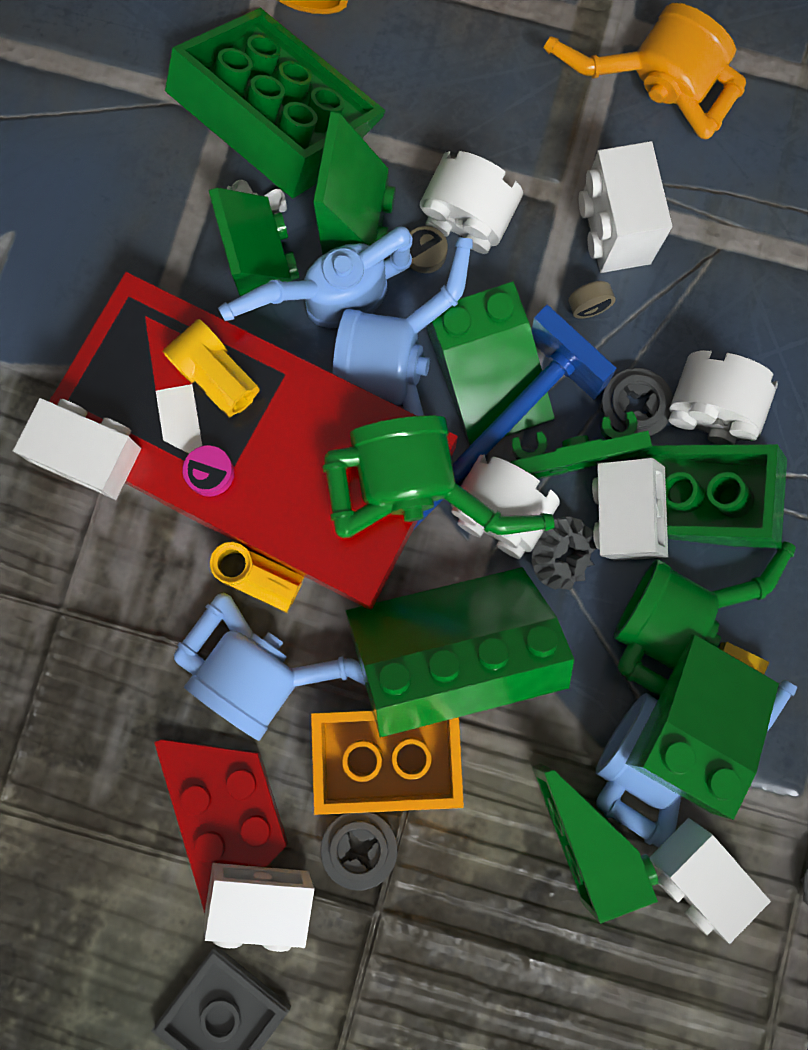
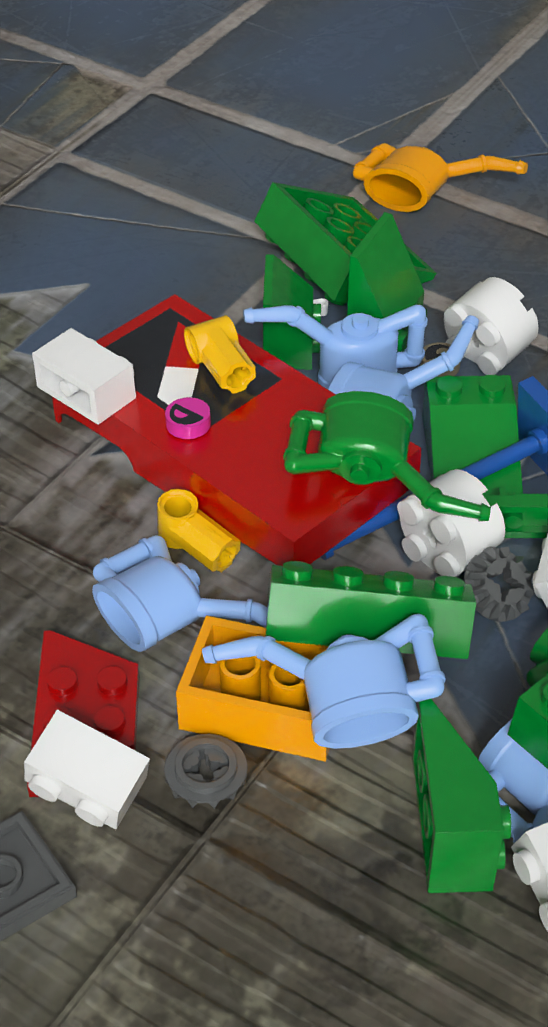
camera: 20 degrees right, 35 degrees down
none -> light blue piece [202,614,446,749]

